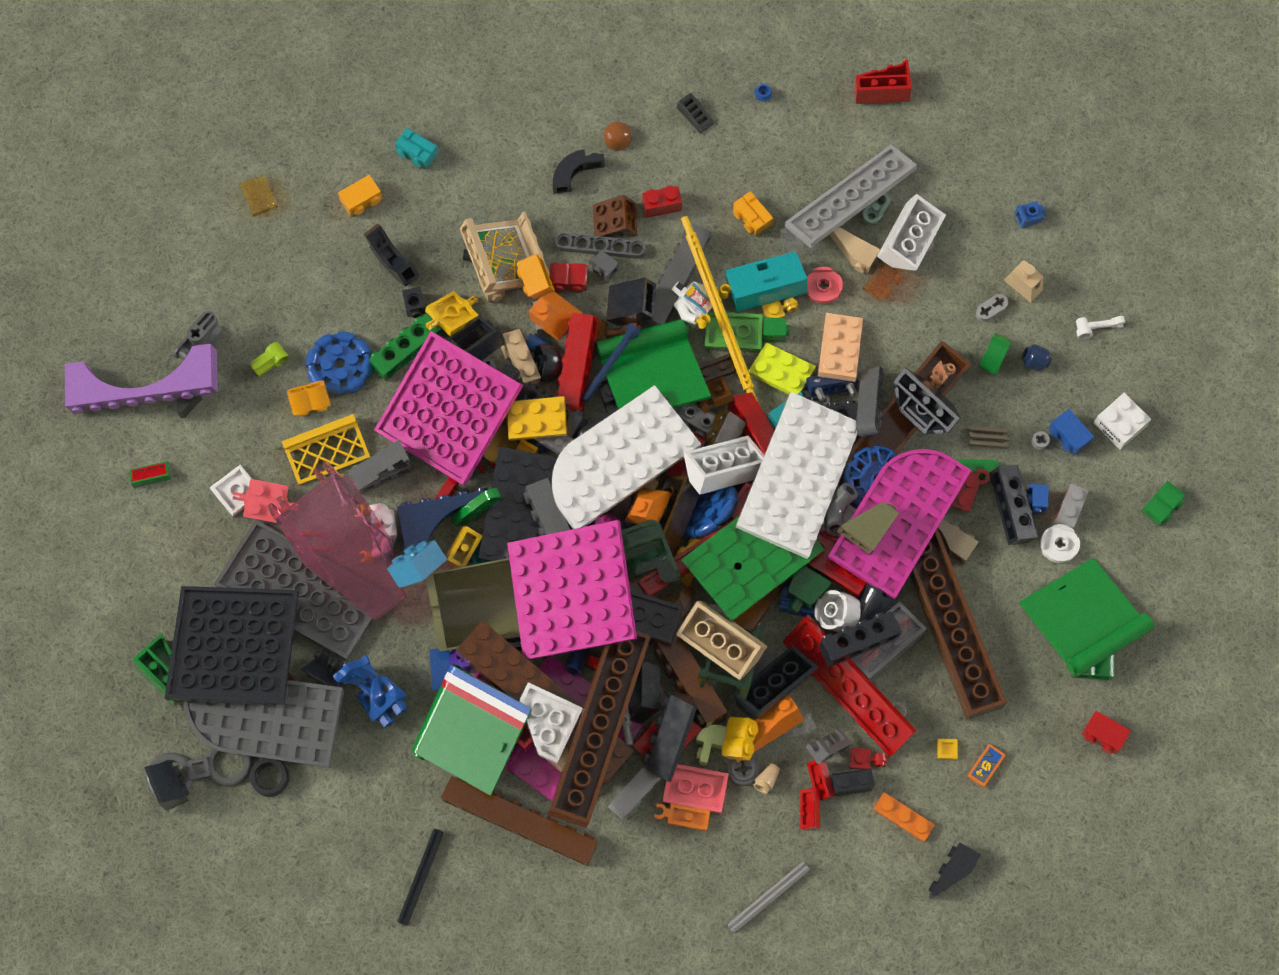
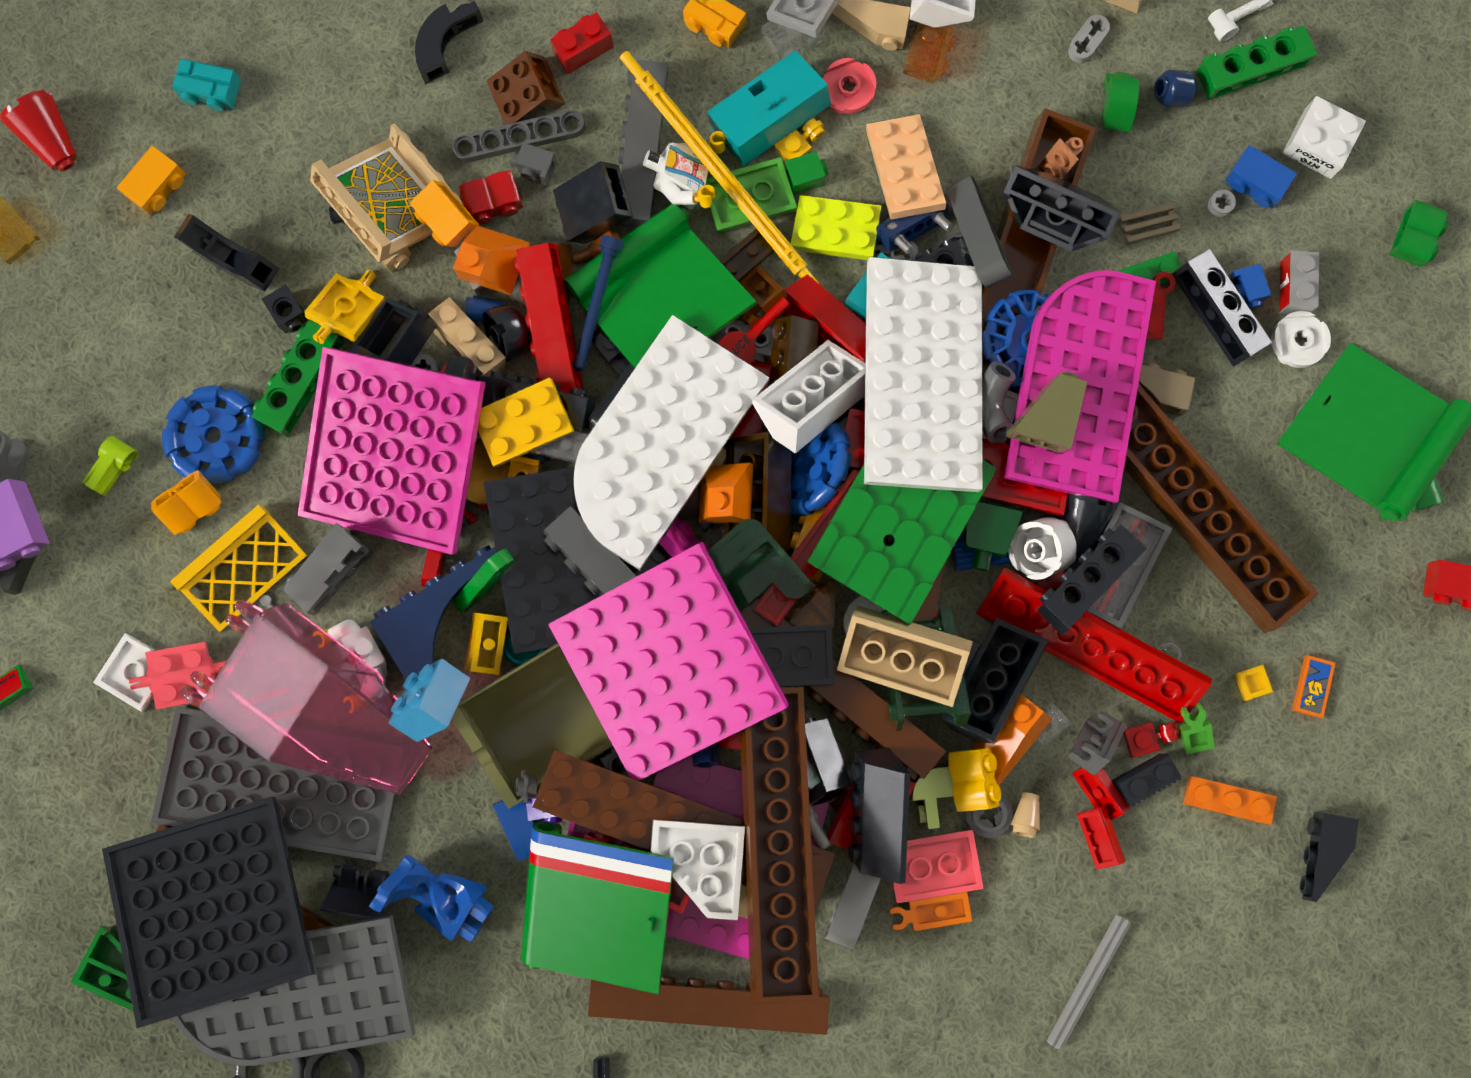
camera: 20 degrees left, 10 degrees up
none -> red cone [0,90,77,172]
none -> dark grey plate [516,770,537,803]
none -> red piece [718,297,791,365]
none -> bright green plate [1179,703,1215,755]
none -> green brick [1196,25,1317,100]

